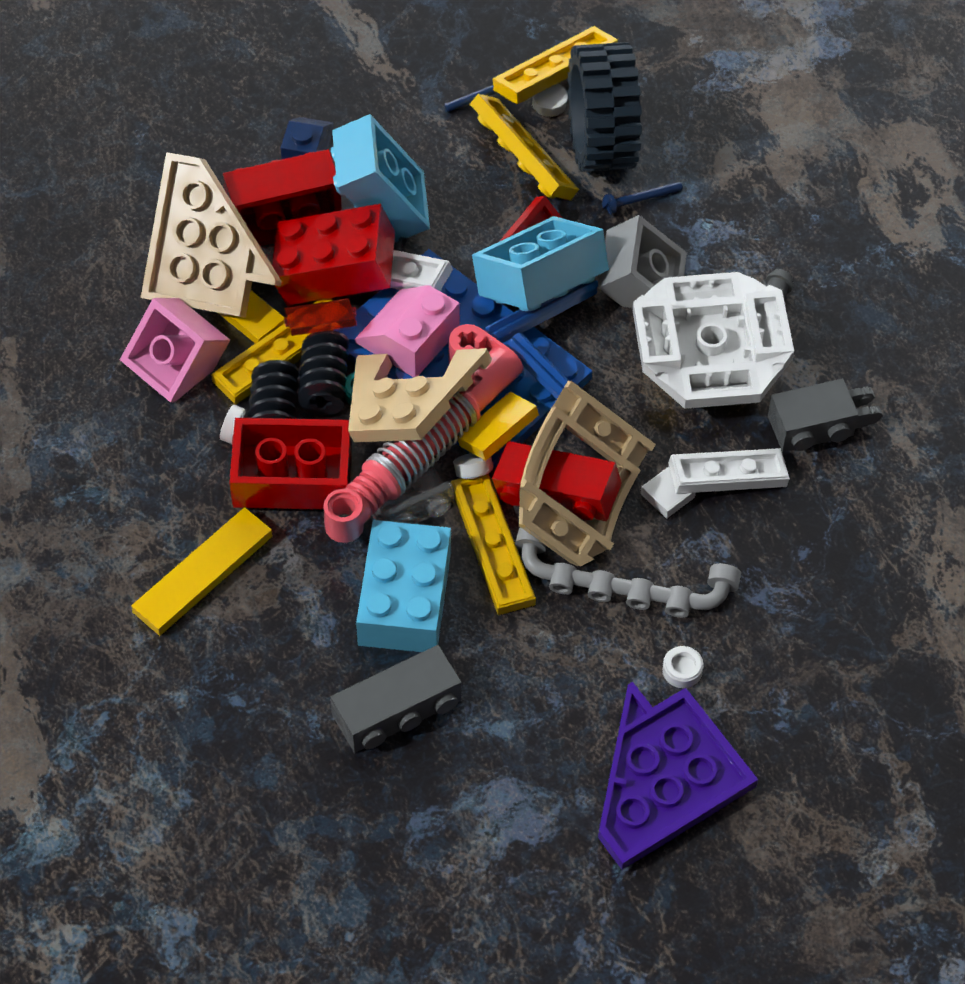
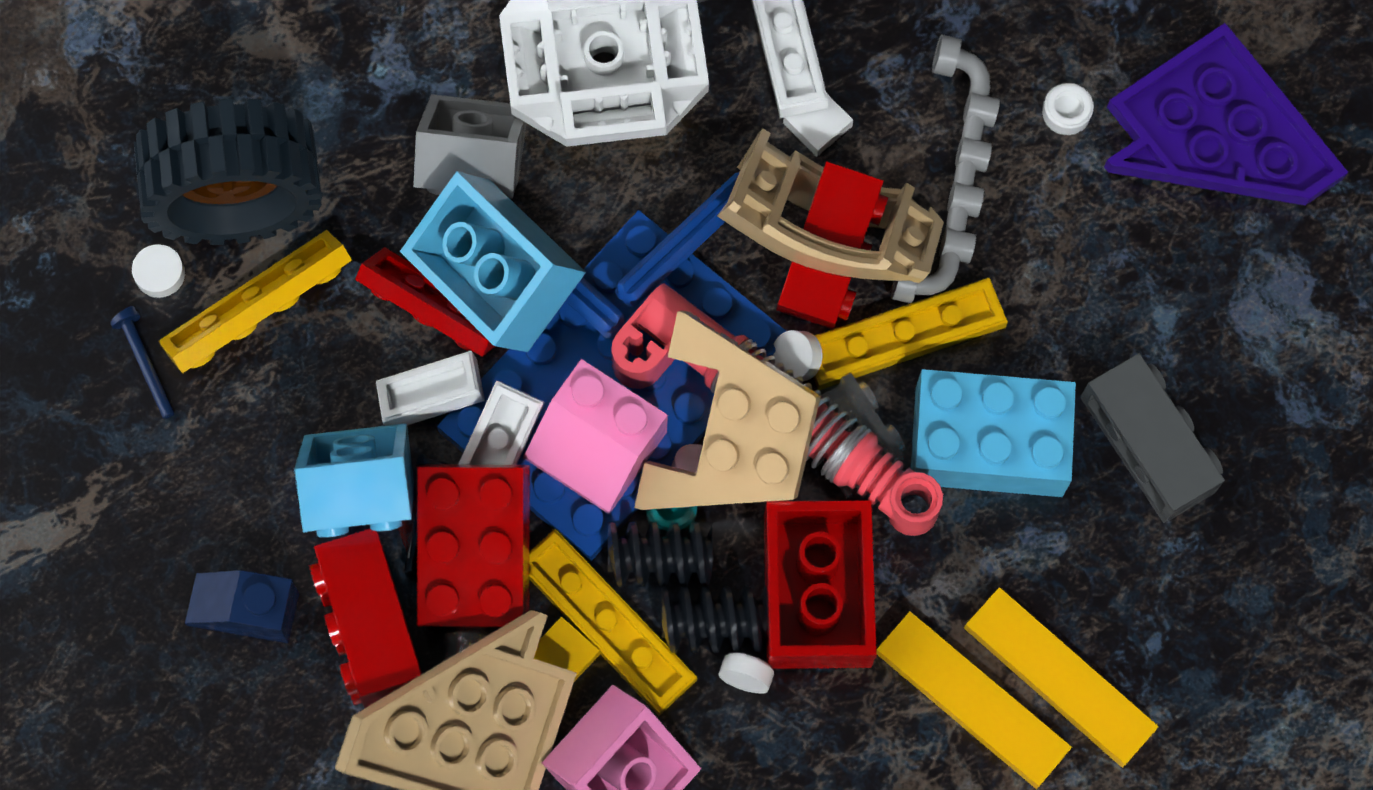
camera: 95 degrees left, 15 degrees up
clear red piece [284,298,357,336] -> none
yellow tile [457,392,539,461] -> none
yellow plate [493,26,618,104] -> none
dark blue piece [602,182,683,215] -> none
none -> white tile [376,351,485,426]
none -> yellow tile [964,587,1159,768]

